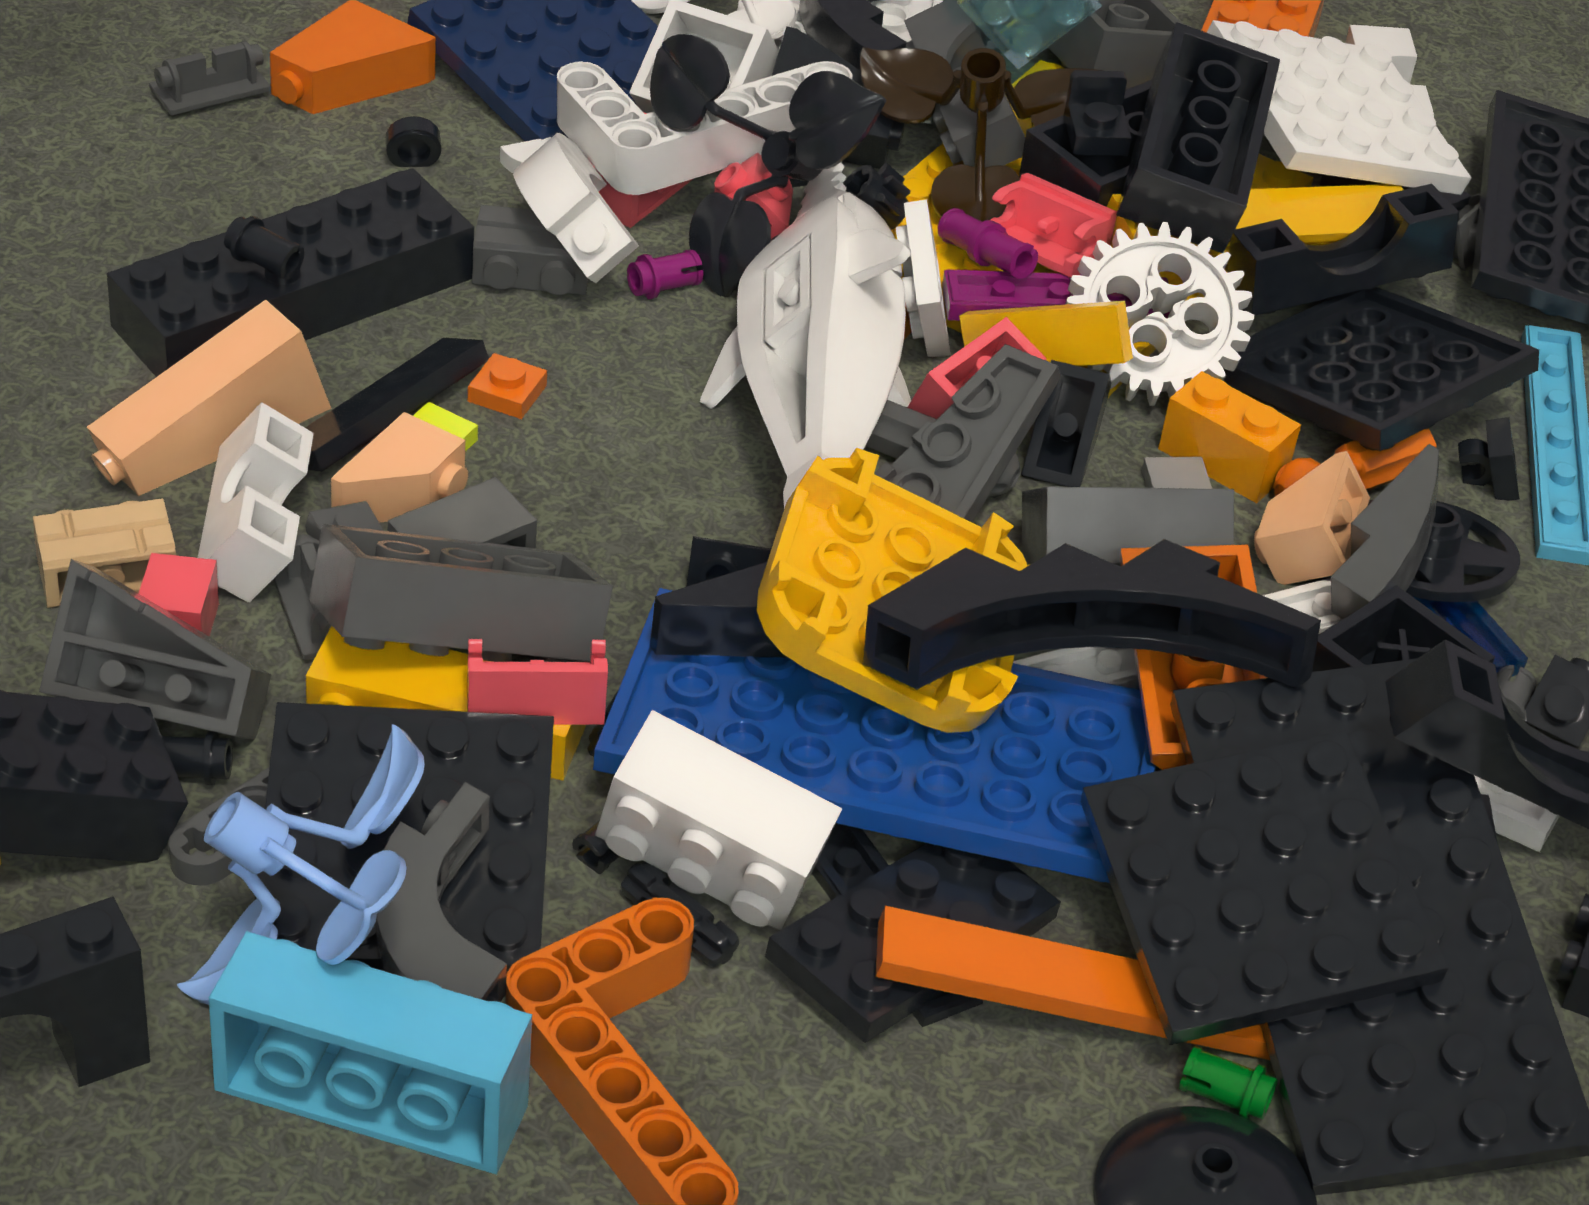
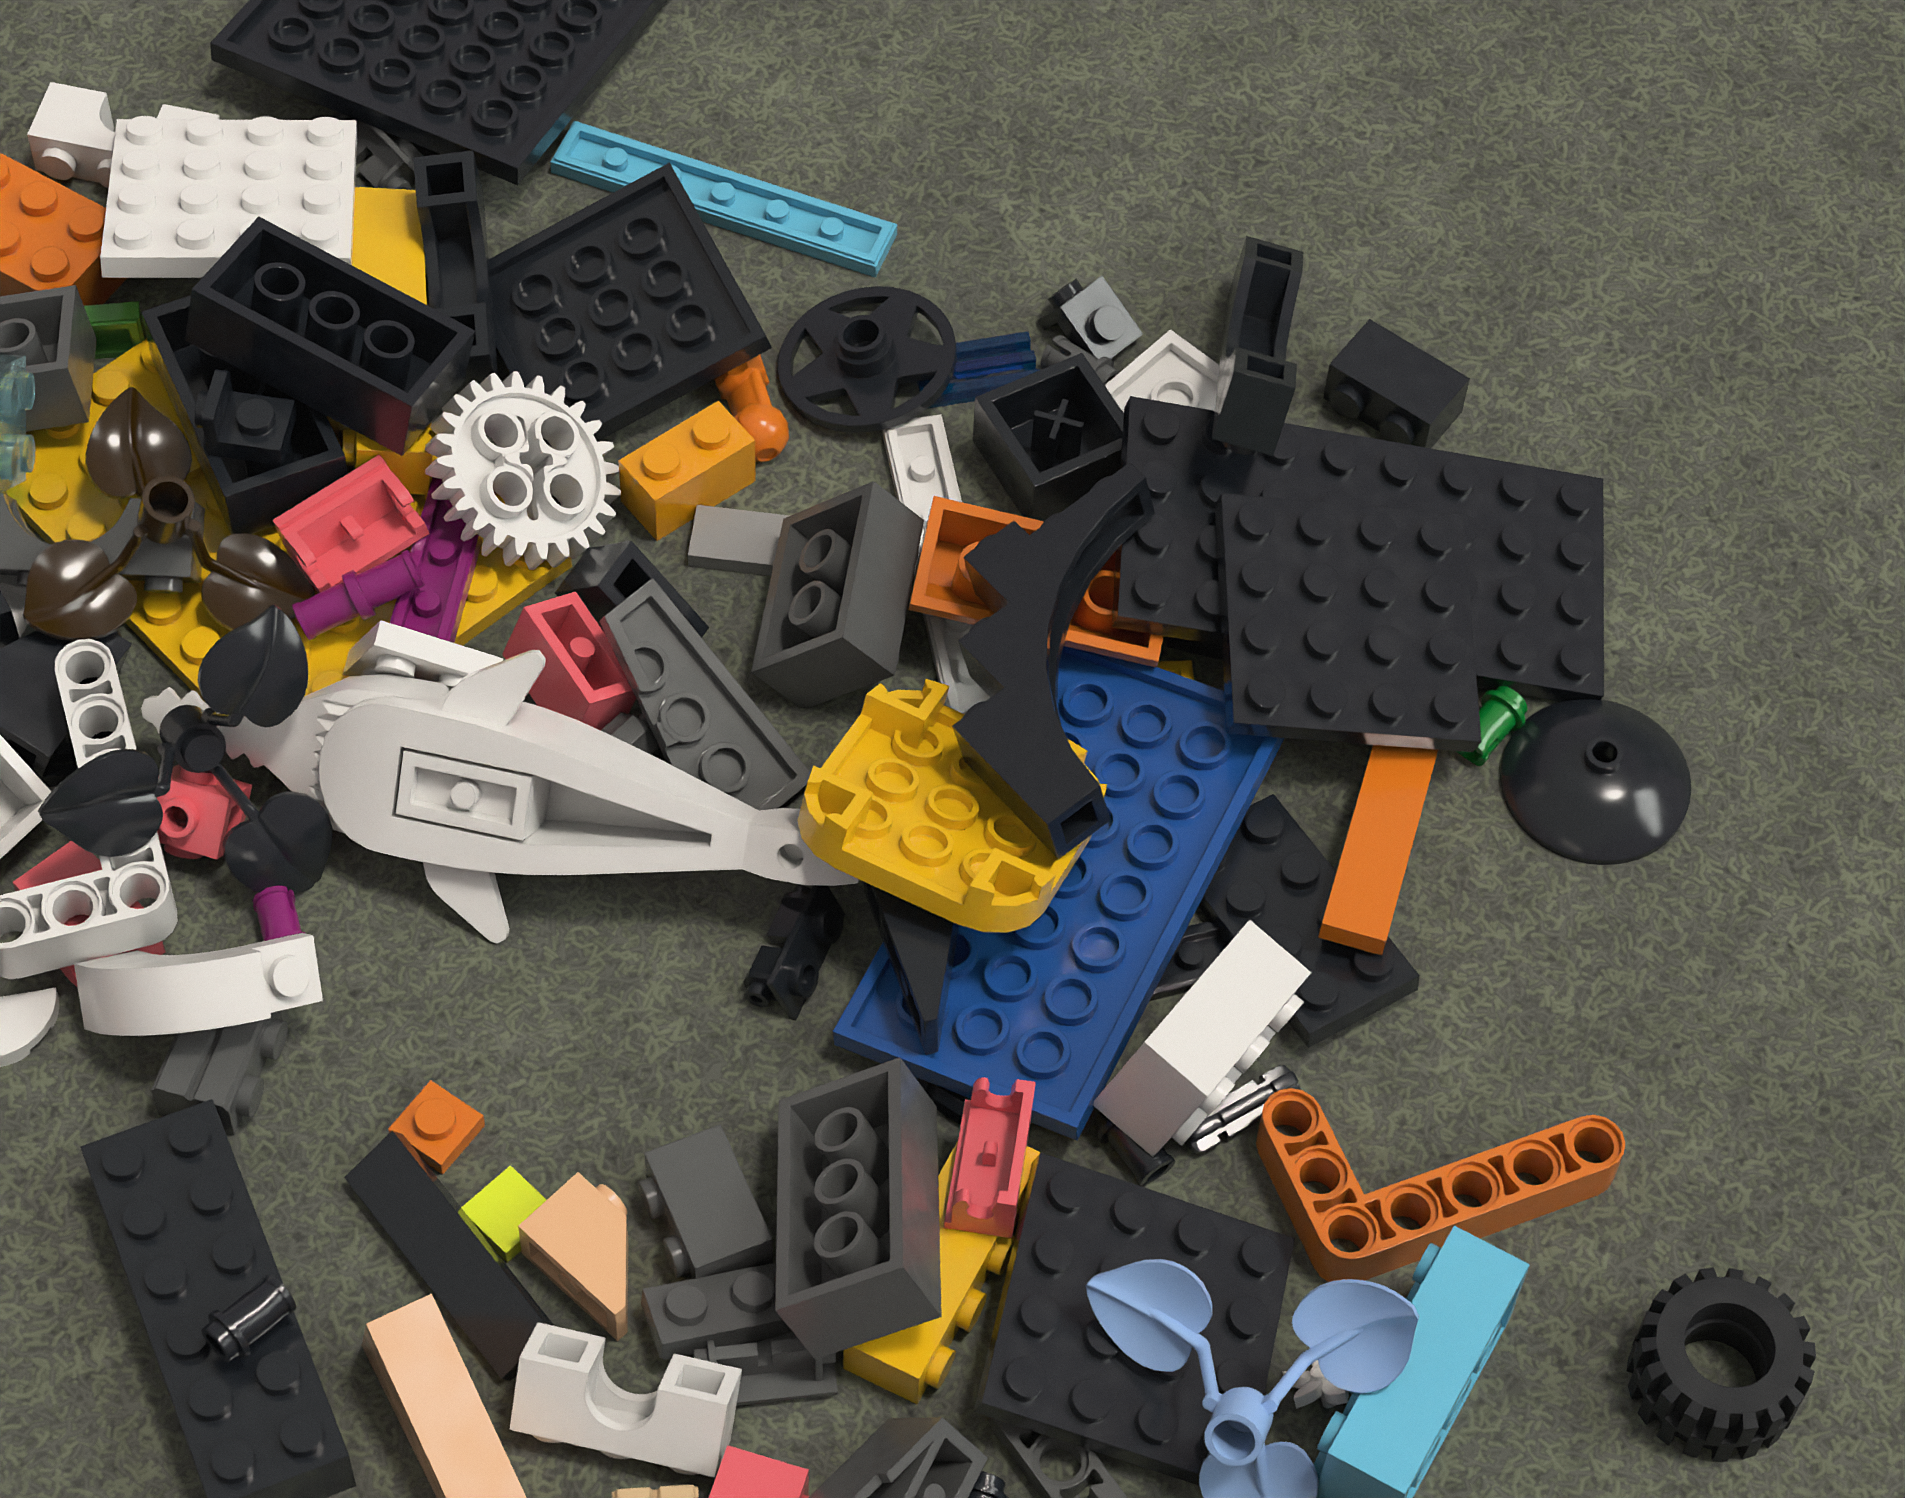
camera: 75 degrees left, 15 degrees up
dark grey arch [376,782,507,1002] -> none
yellow tile [959,301,1133,366] -> none
light nougat slope [1254,451,1370,585] -> none
dark grey slope [1331,444,1439,619] -> none
black tile [1458,417,1520,501] -> none

